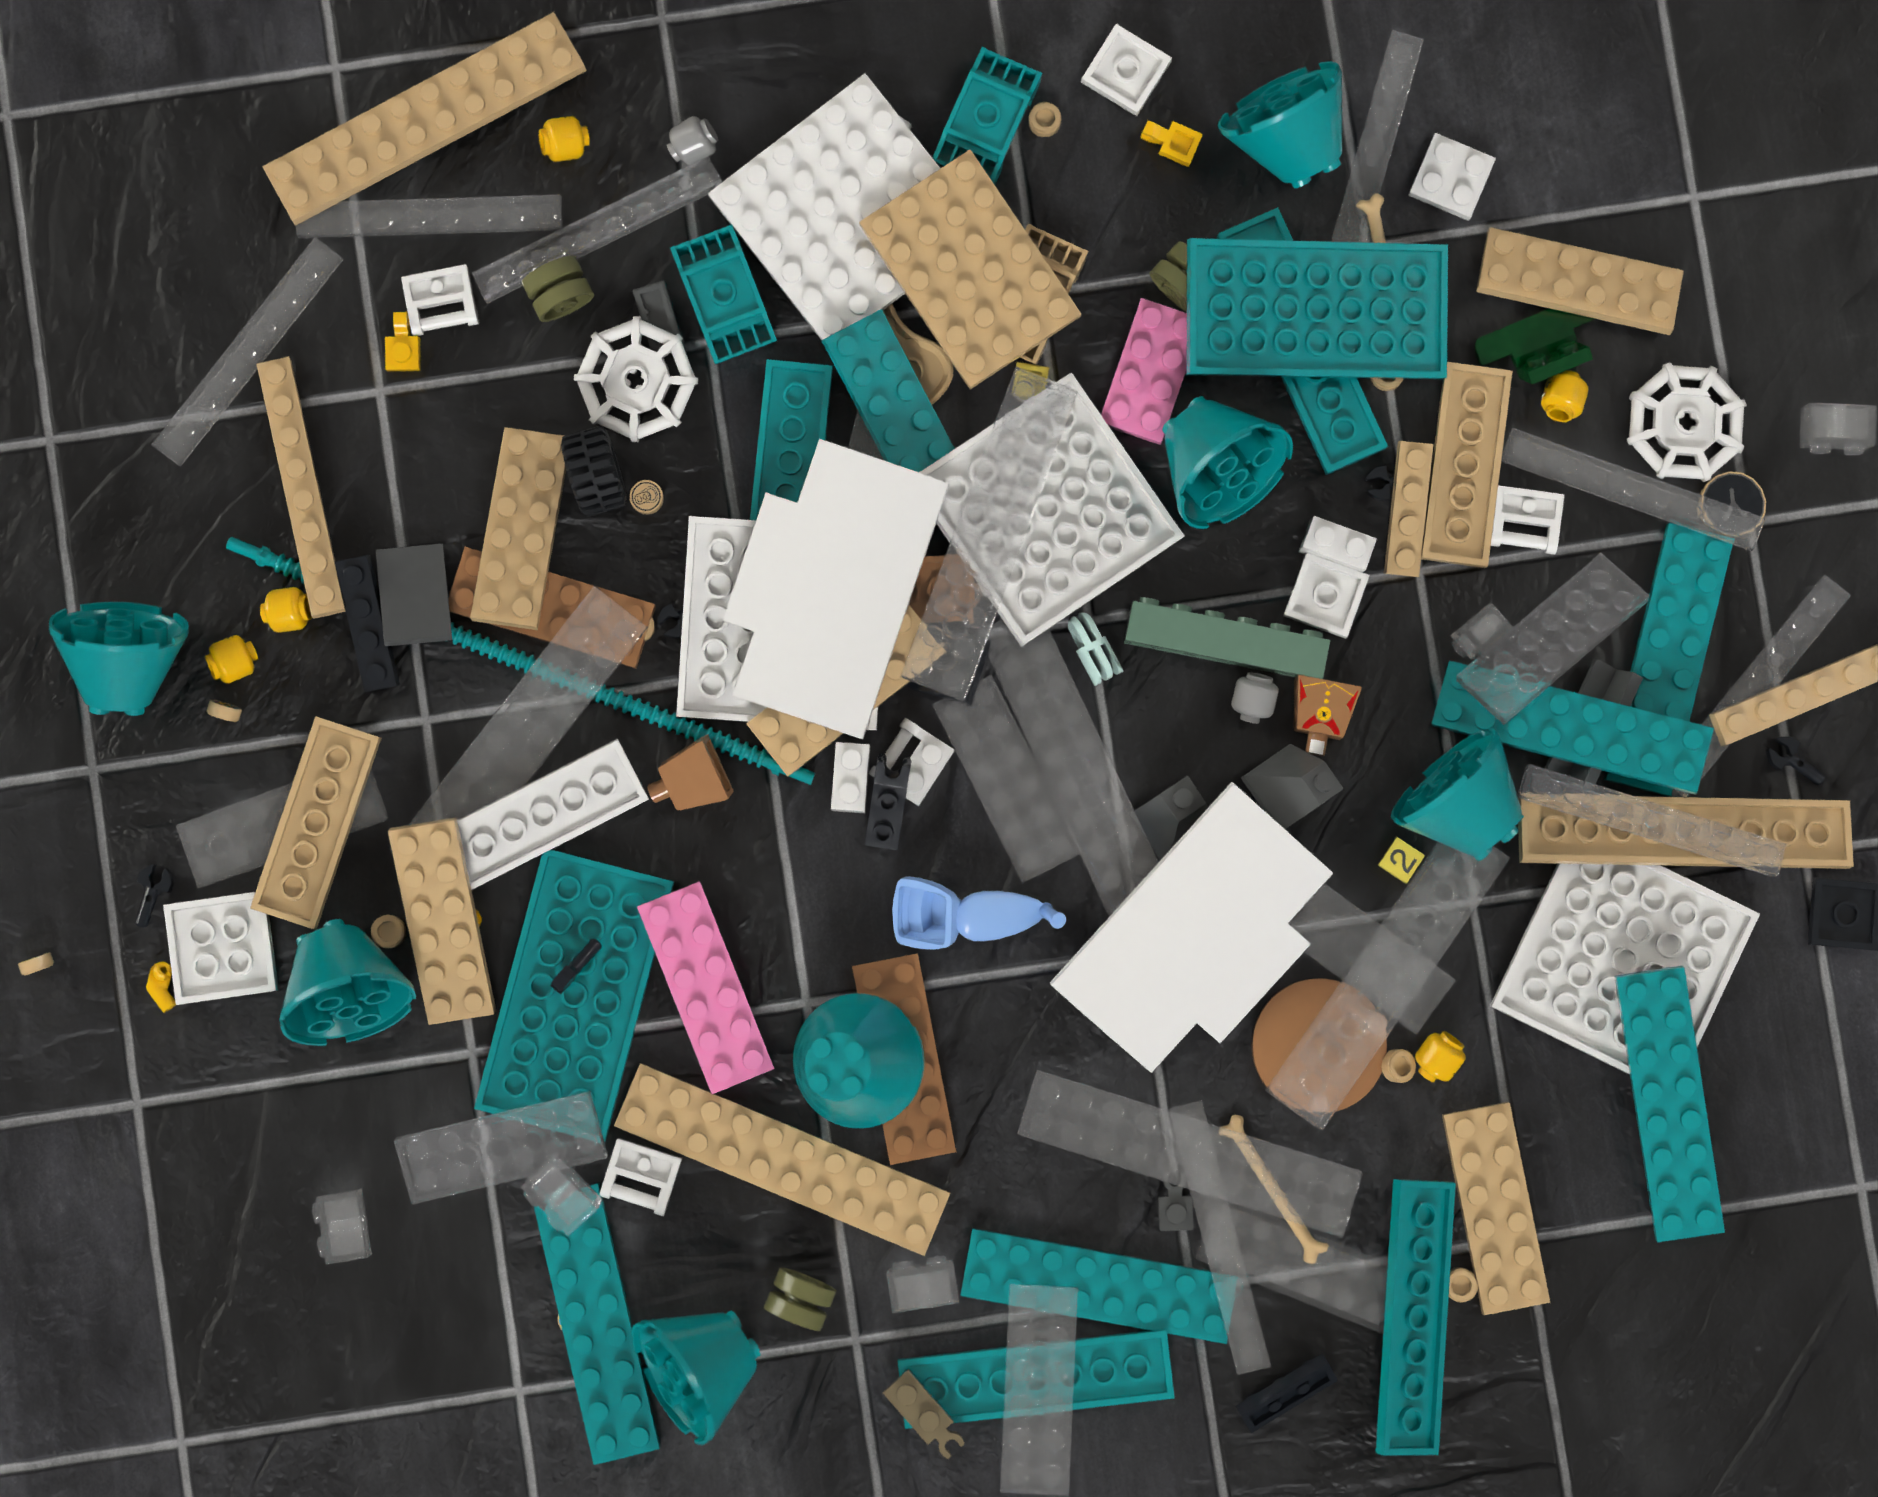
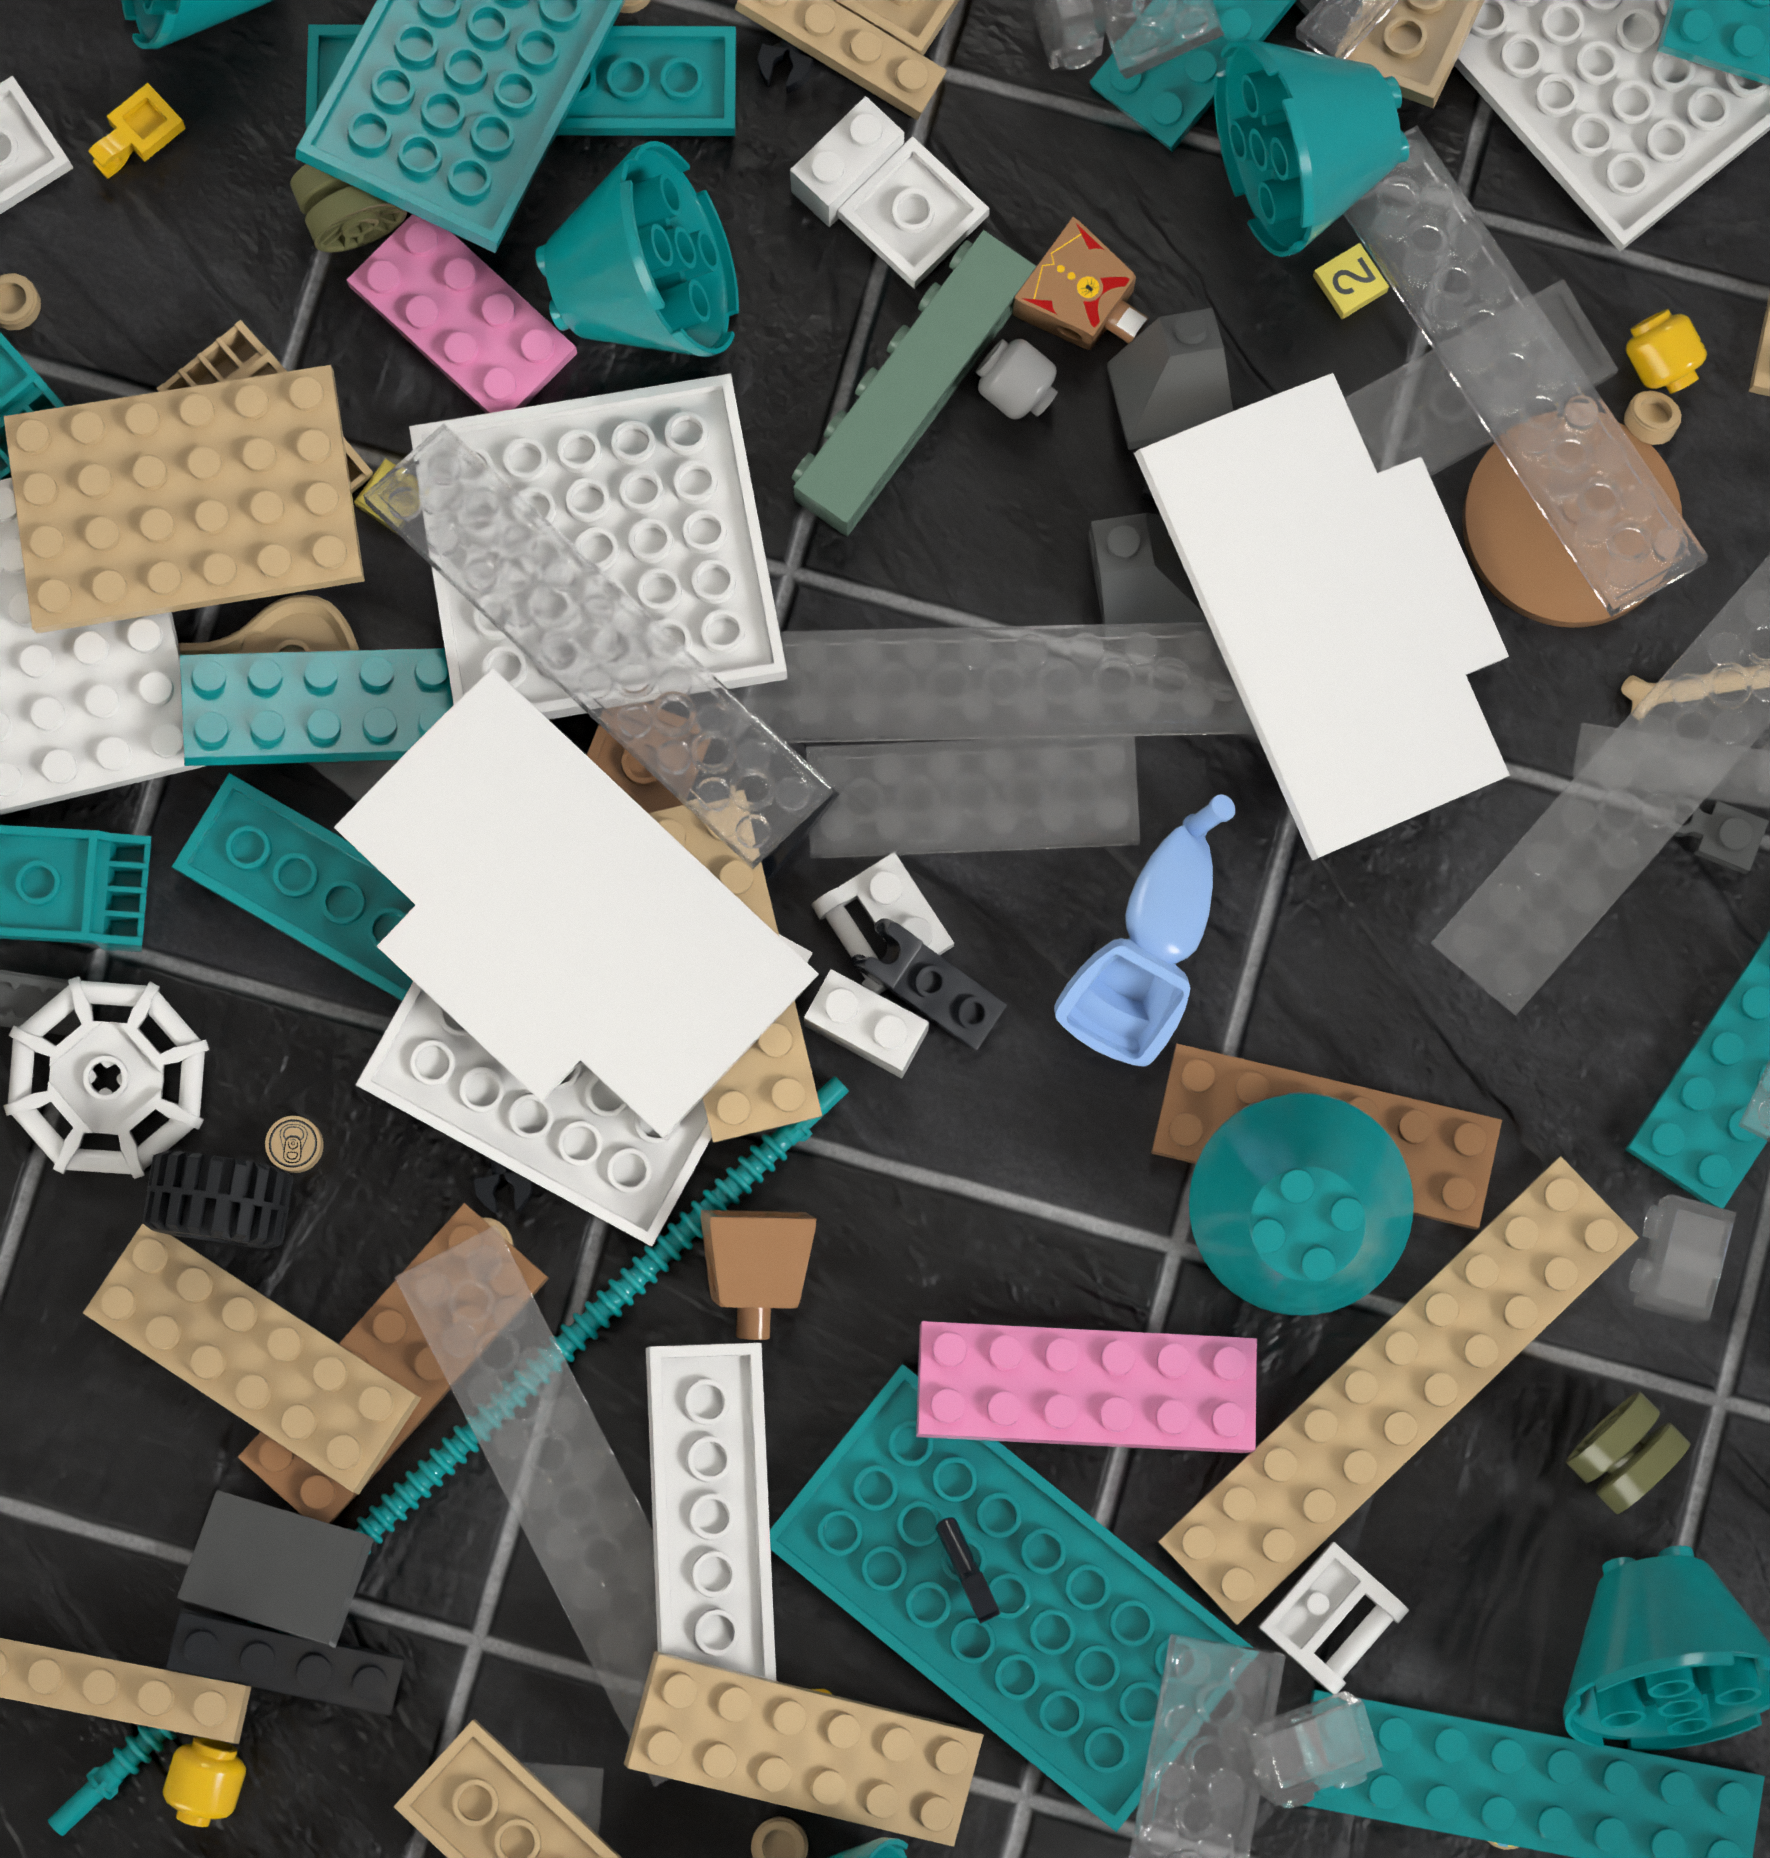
camera: 65 degrees left, 5 degrees down
light aqua arm [1068,613,1123,686] -> none

